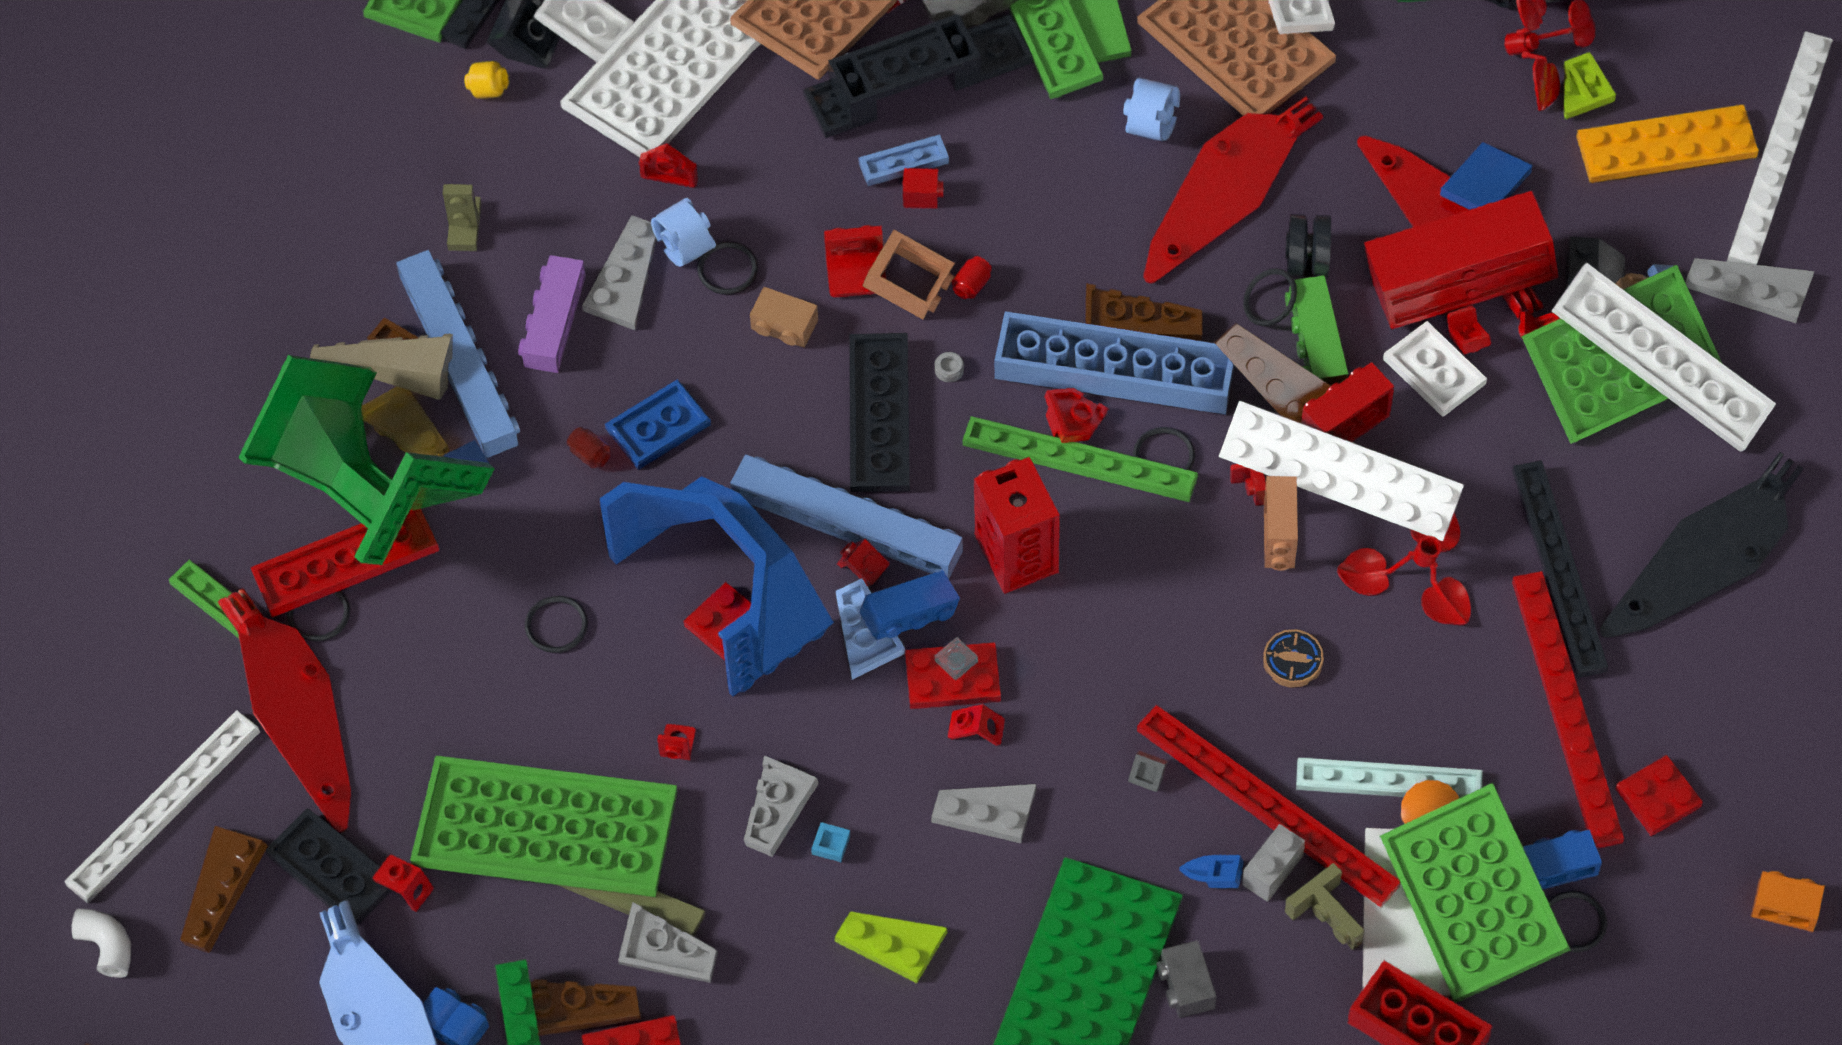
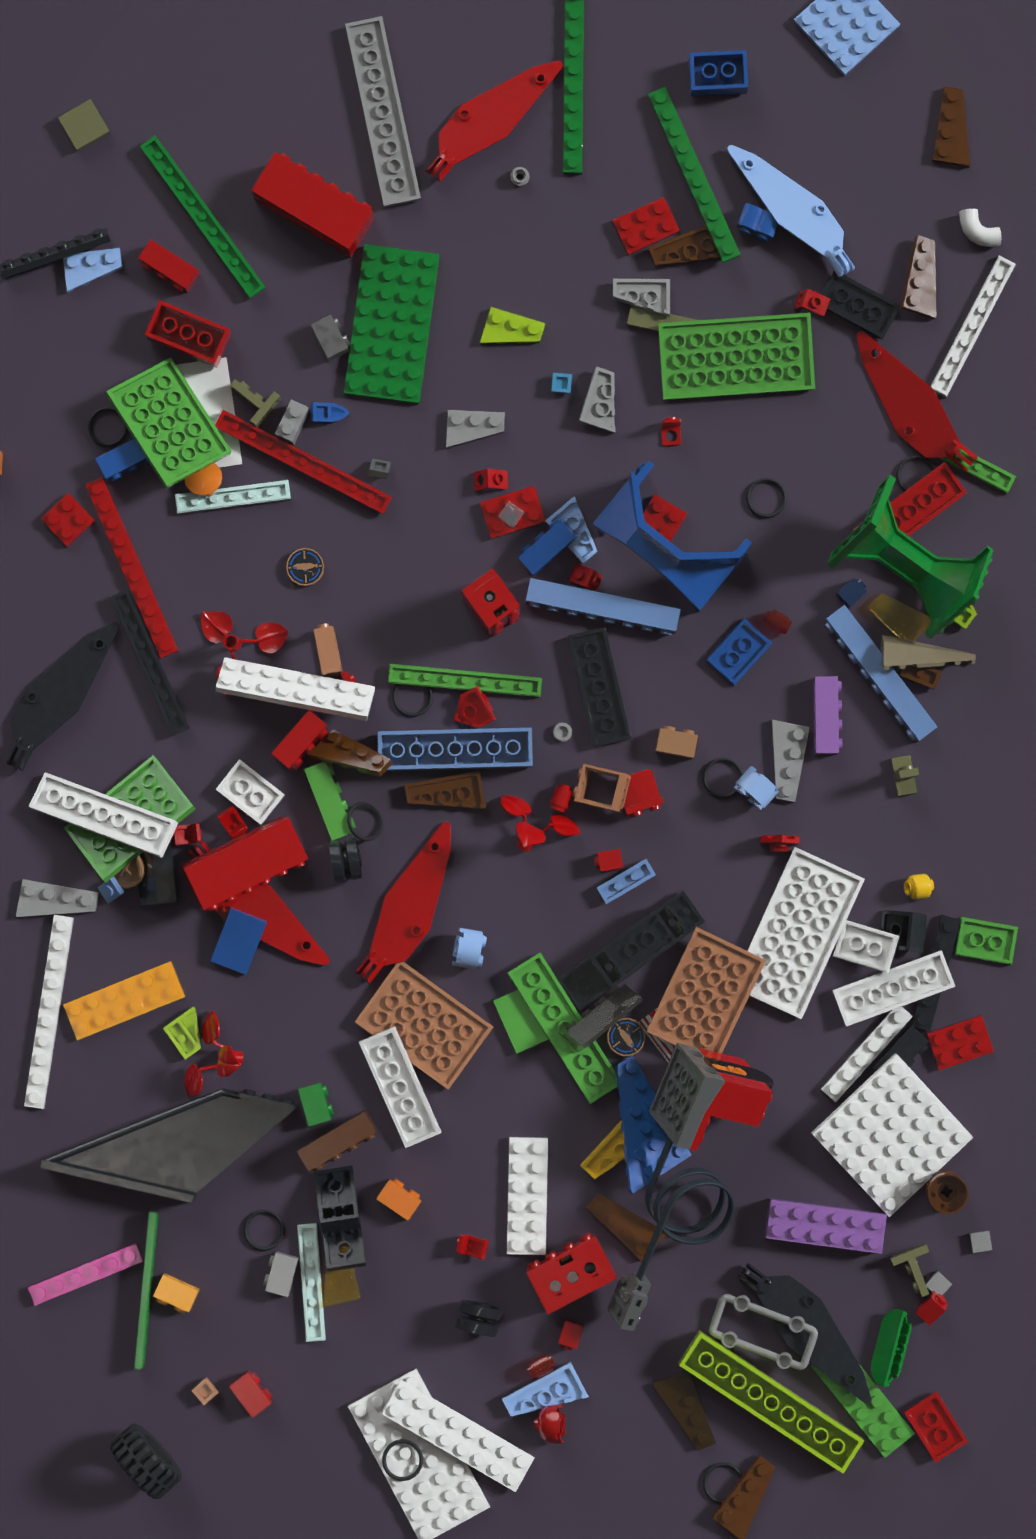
camera: 165 degrees right, 25 degrees up
none -> red plant [499,795,581,852]

